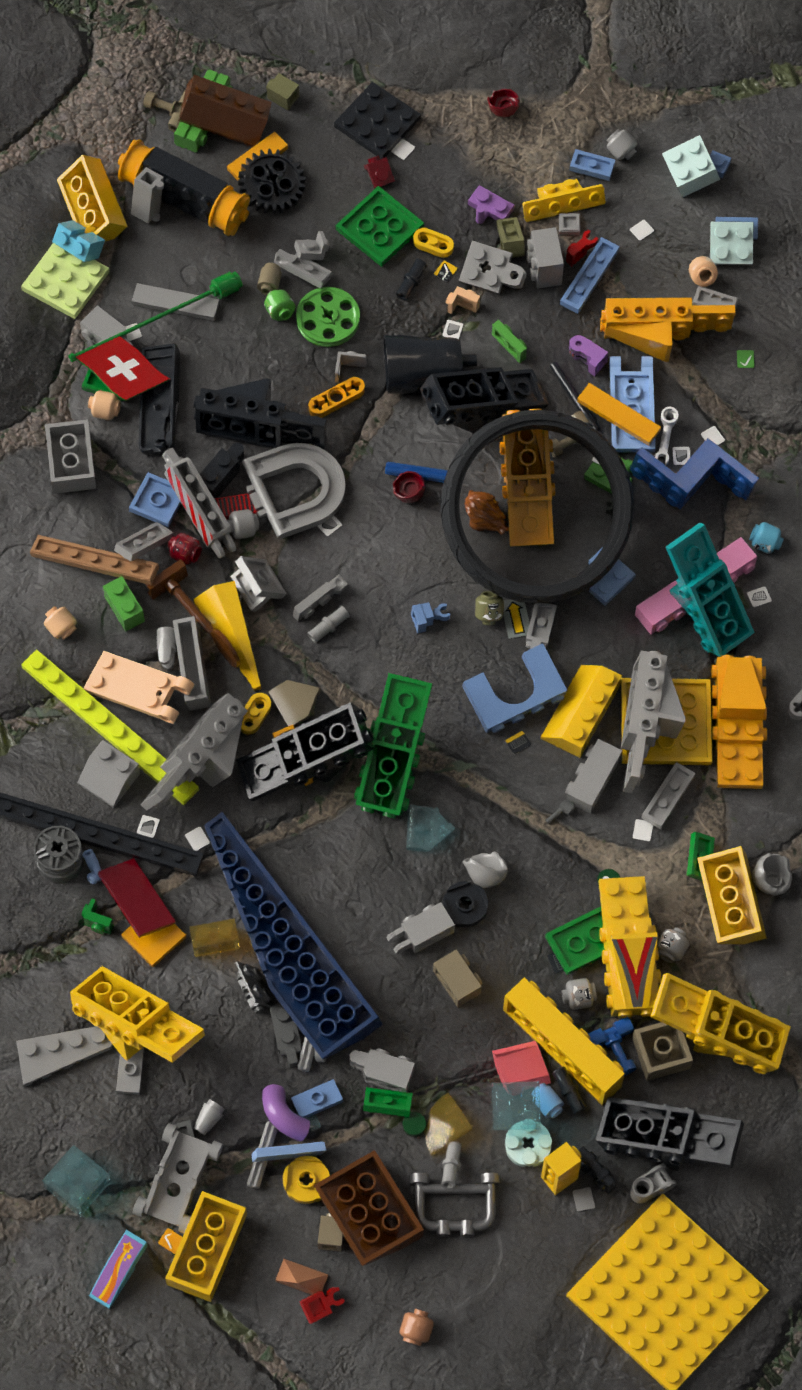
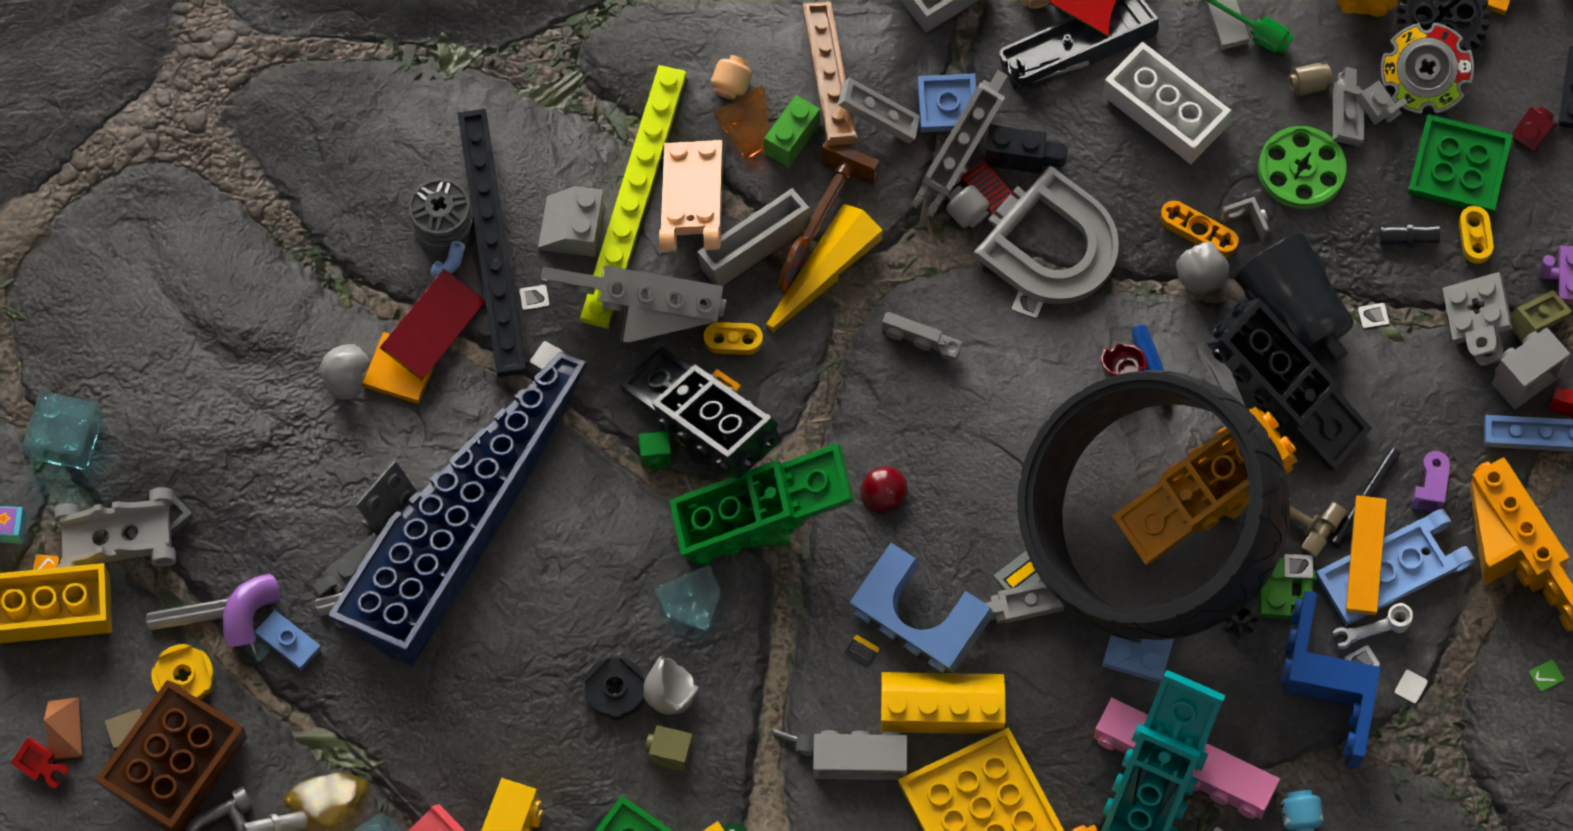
camera: 65 degrees right, 0 degrees up
light grey wing [16,1026,112,1087] -> none
yellow wedge [70,966,205,1063] -> none
green bracket [81,898,114,934] -> none
light grey plate [116,1048,144,1095] -> none
light grey hinge [157,627,176,670] -> none
dark red head [168,533,202,565] -> none
clear yellow brick [189,918,240,957] -> none
black wedge [193,378,326,449] -> none
light grey cone [194,1099,225,1135] -> none
light grey bracket [230,556,287,612] -> none
light blue tile [251,1142,326,1162] -> none
bright green head [264,290,295,321] -> none
dark tan slope [269,680,321,728] -> none
light grey pin [307,606,350,643] -> none
light grey hinge [349,1049,415,1092] -> none
green plate [363,1087,413,1117] -> none
light grey hinge [386,902,455,954] -> none
dark green tile [403,1112,426,1137] -> none
medium blue piece [411,602,450,633] -> none
dark tan brick [433,950,483,1007] -> none
sticker [434,260,457,282] -> none
light nougat bracket [446,286,480,314] -> none
dark orange hair [464,490,509,535] -> none
olive head [475,591,504,625] -> none
bright green plate [492,320,527,363] -> none
light grey wedge [621,650,685,793] -> none
none -> light grey hair [319,344,370,400]
none -> green plate [638,431,672,469]
none -> olive brick [645,725,693,772]
none -> clear orange wing [715,85,769,159]
none -> dark red hair [860,466,908,514]
none -> white brick [1103,42,1231,164]
none -> light grey hair [1176,242,1229,296]
none -> light grey piece [1381,23,1474,115]

